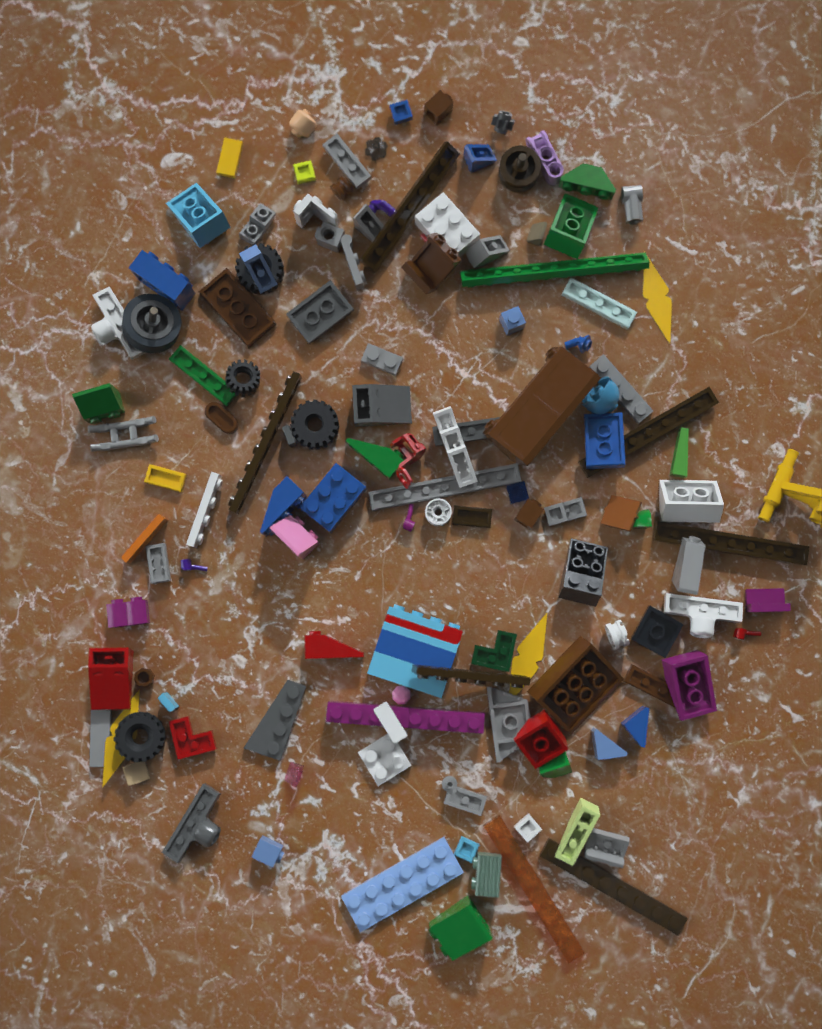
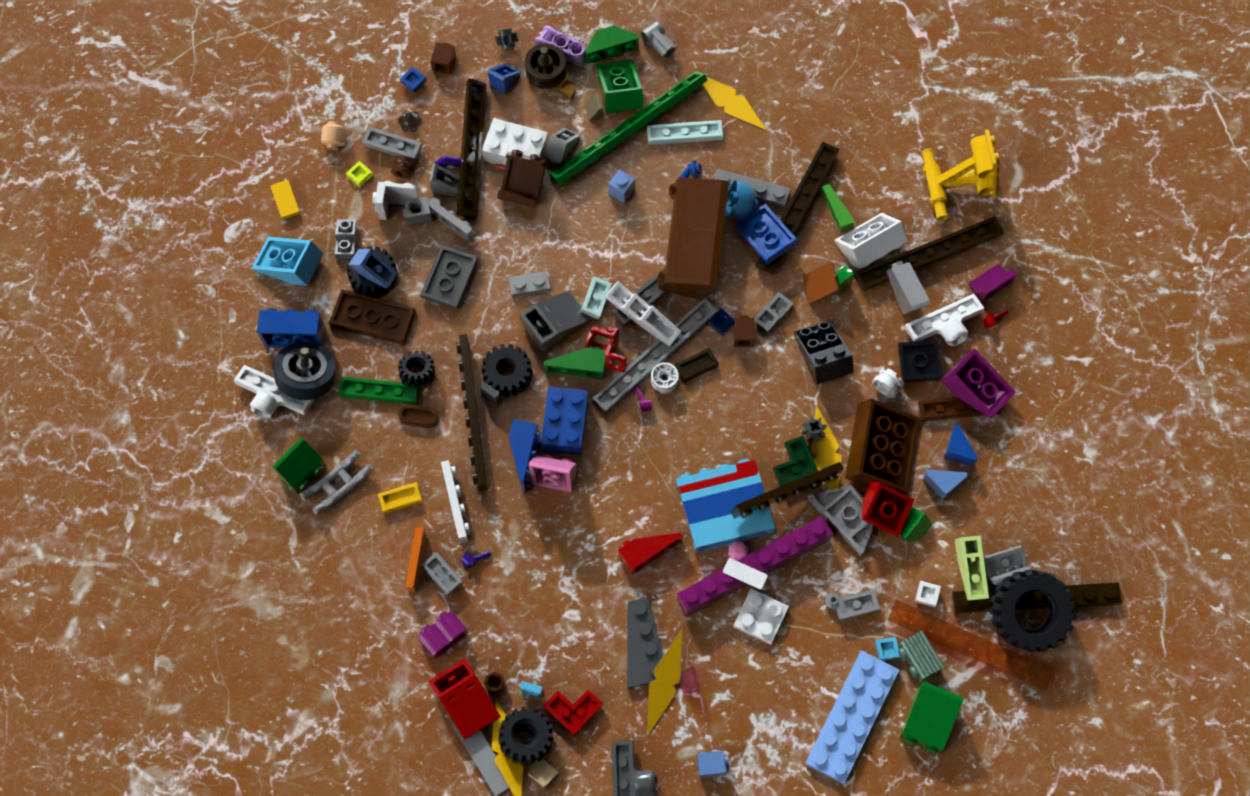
camera: 30 degrees left, 15 degrees down
none -> pearl gold tile [556,75,575,101]
none -> light aqua plate [580,276,612,319]
none -> yellow sticker [647,630,682,736]
none -> dark grey gear [801,416,827,443]
none -> black tyre [989,570,1076,652]

